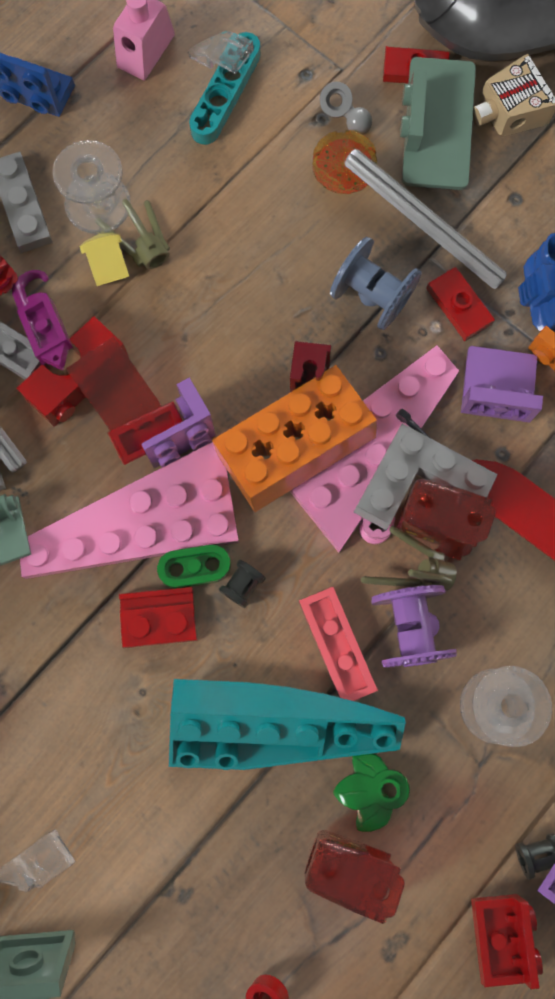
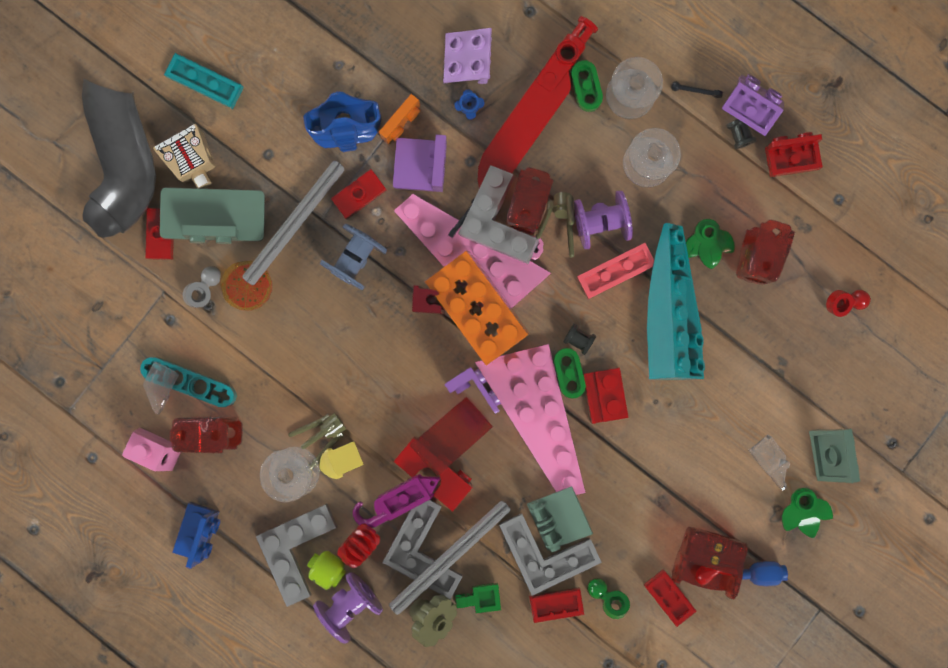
camera: 90 degrees left, 10 degrees up
red plate [107,401,183,465] -> none
none -> clear red piece [169,416,243,453]

